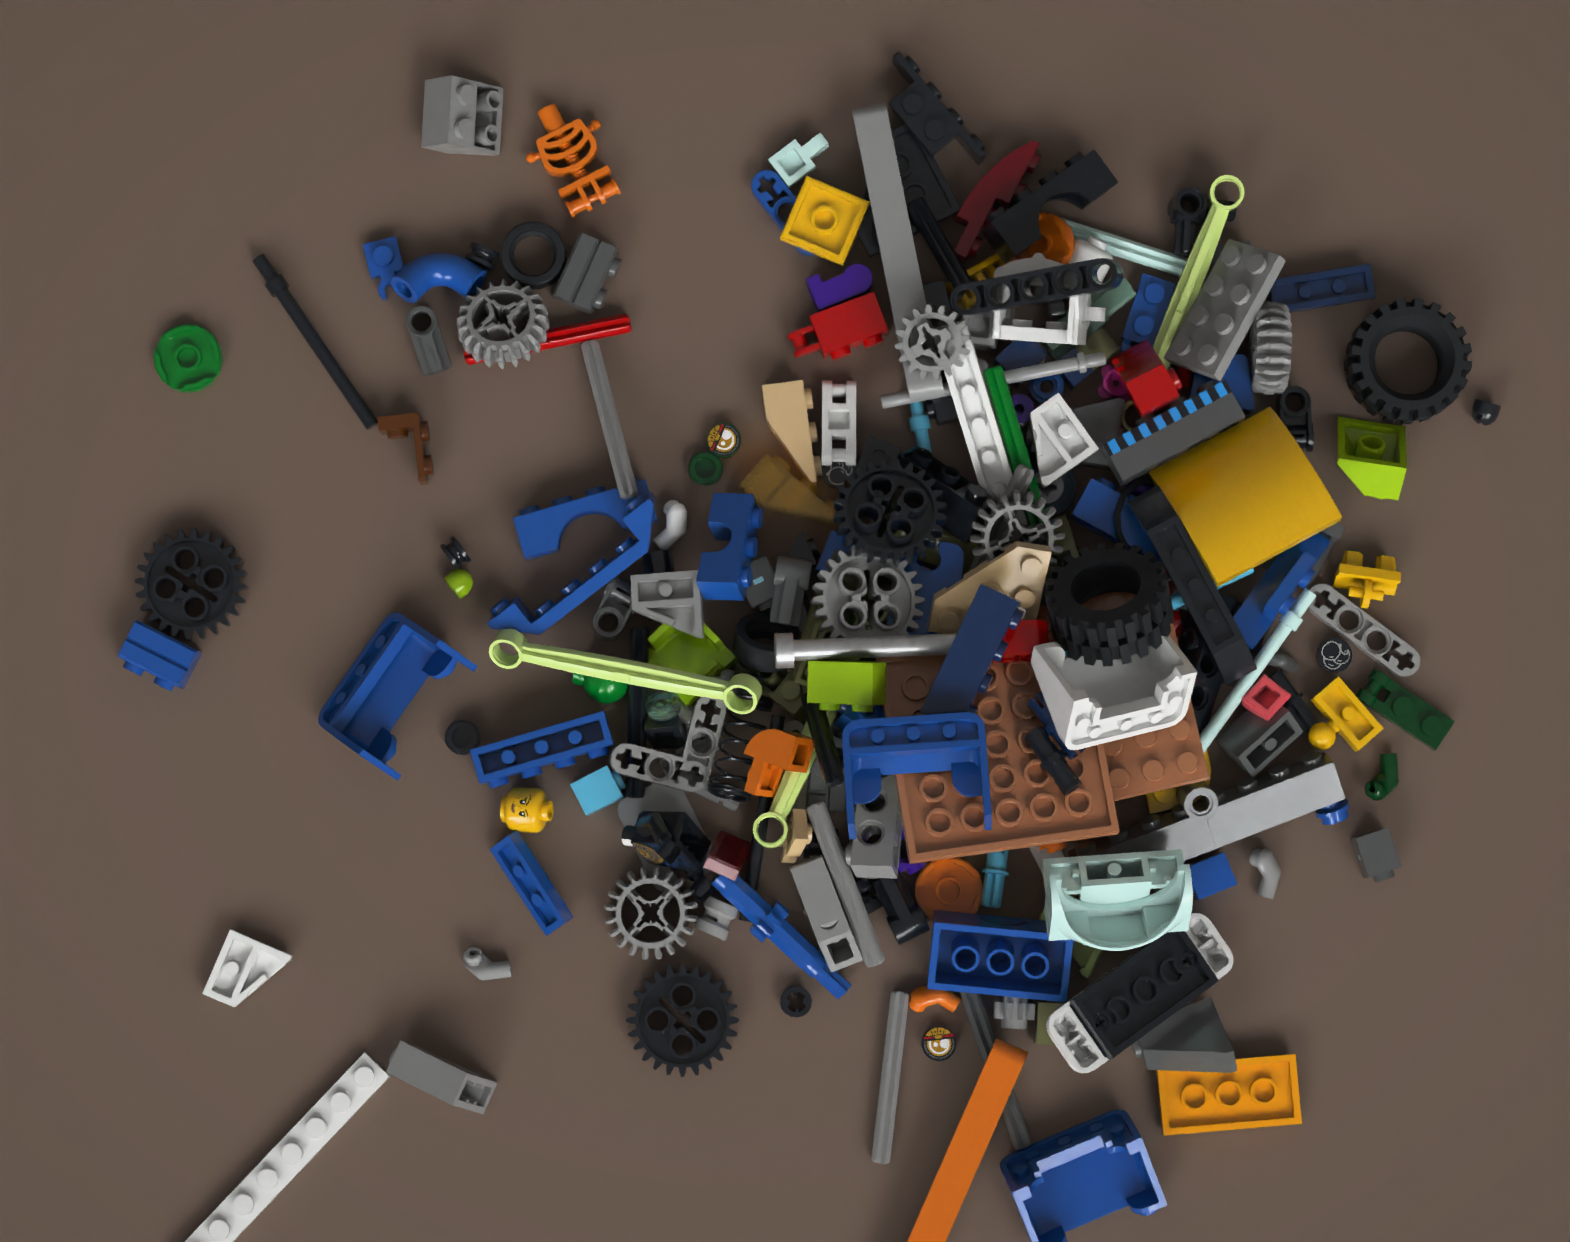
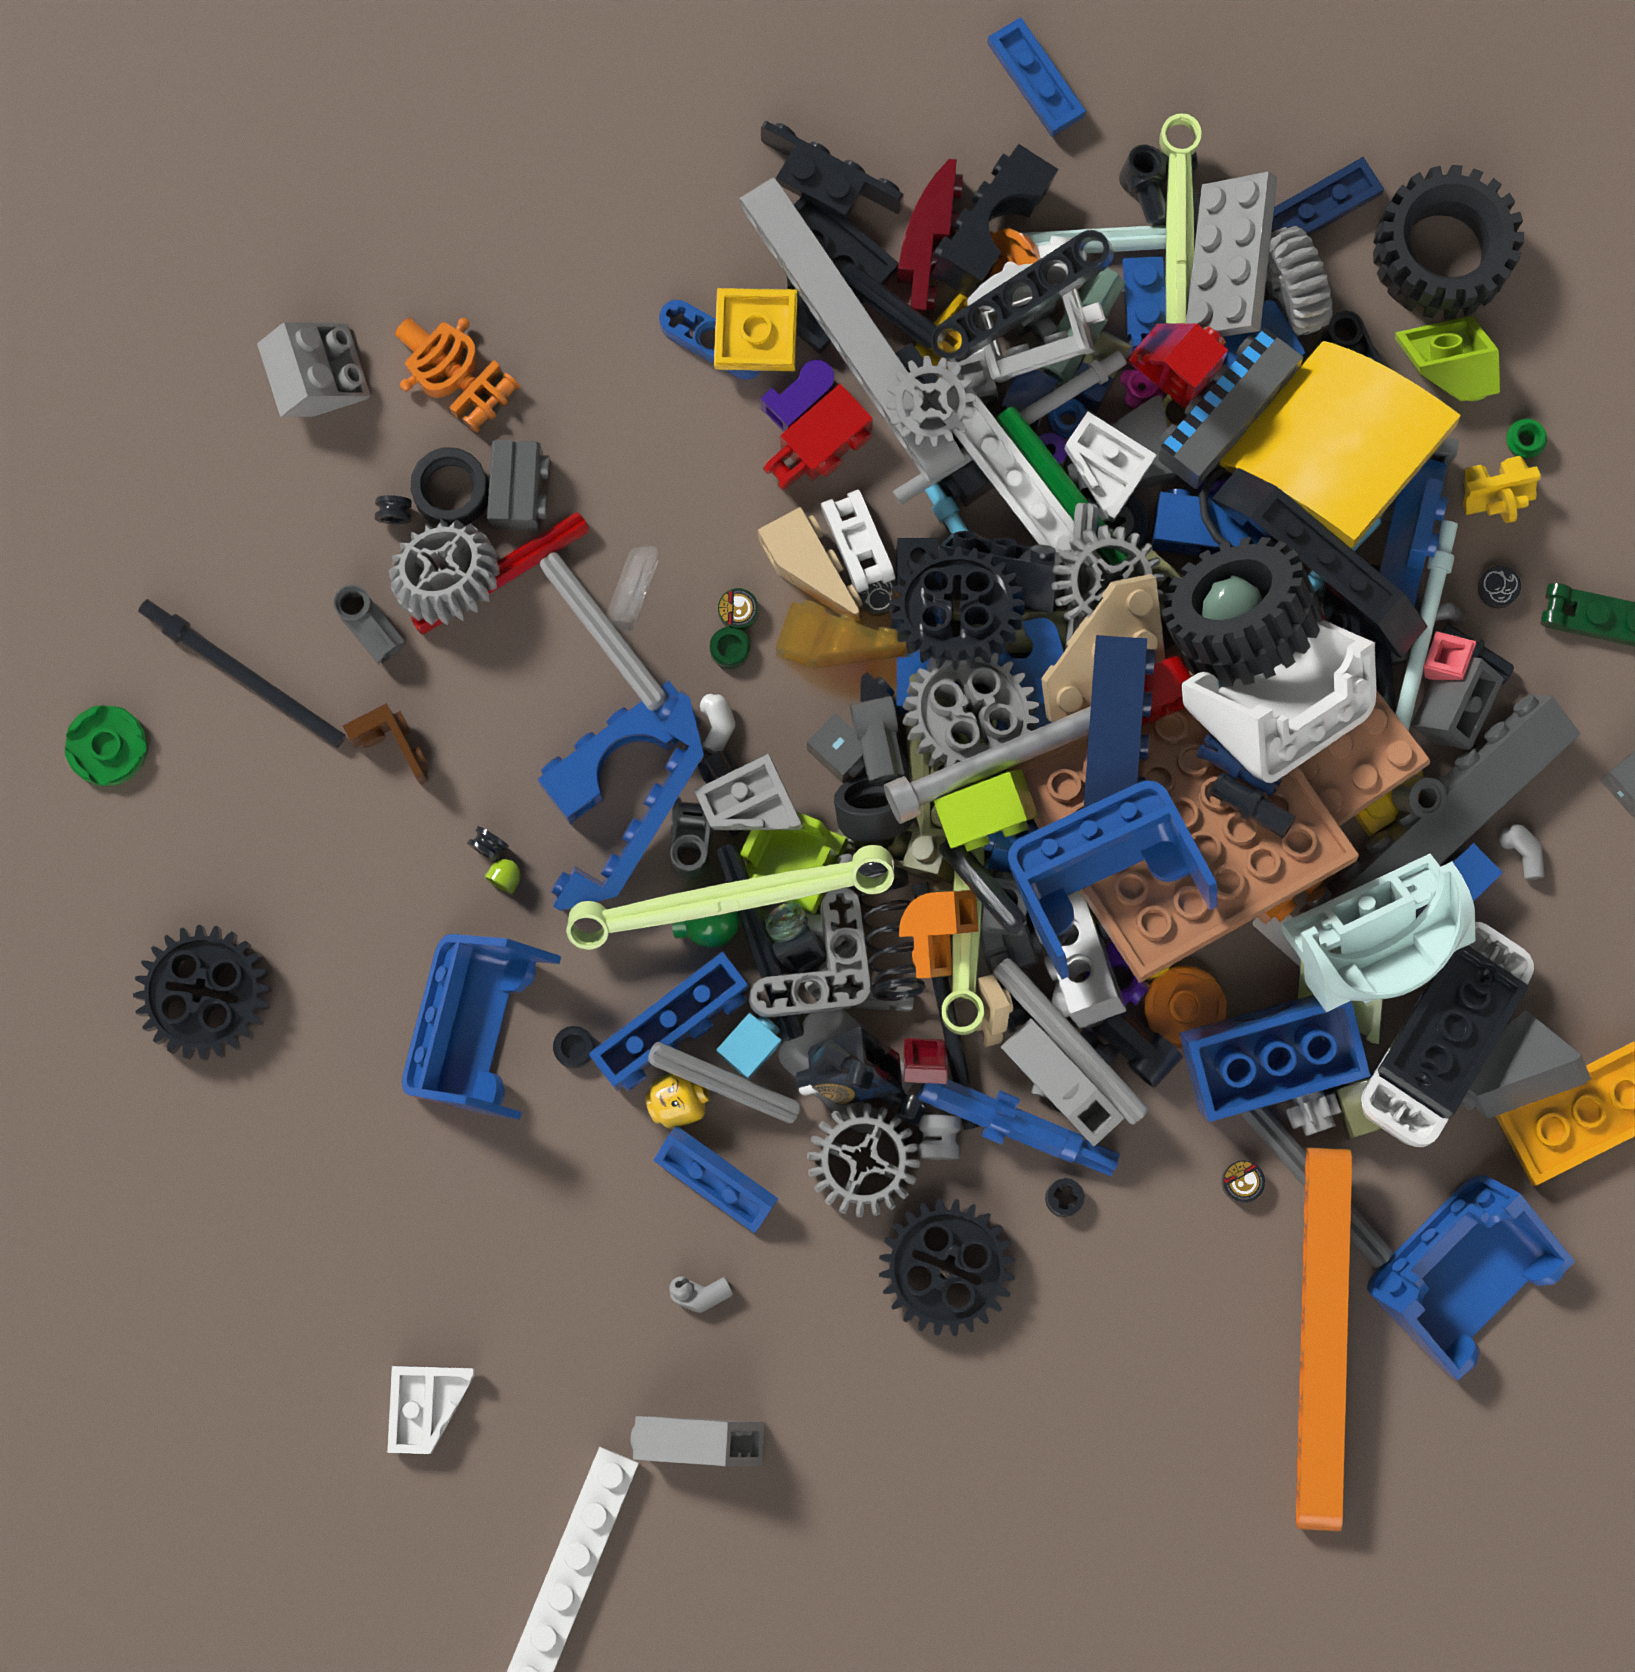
camera: 20 degrees left, 5 degrees down
blue brick [117,620,202,692] -> none
blue plate [363,236,404,301] -> none
blue cylinder [391,252,487,303] -> none
blue arch [696,493,763,601] -> none
light aqua plate [768,132,829,188] -> none
light grey axle [871,991,909,1164] -> none
orange arm [908,985,962,1012] -> none
medium azure axle [981,850,1009,908] -> none
light grey beam [1308,584,1420,677] -> none
yellow plate [1308,676,1384,752] -> none
blue plate [1315,799,1349,825] -> none
dark green arm [1365,753,1399,801] -> none
black hinge [1471,399,1501,426] -> none
none -> clear slope [606,546,660,632]
none -> light grey axle [648,1042,800,1123]
none -> blue plate [987,17,1086,137]
none -> sand green hair [1202,576,1263,620]
none -> green plate [1506,419,1547,459]

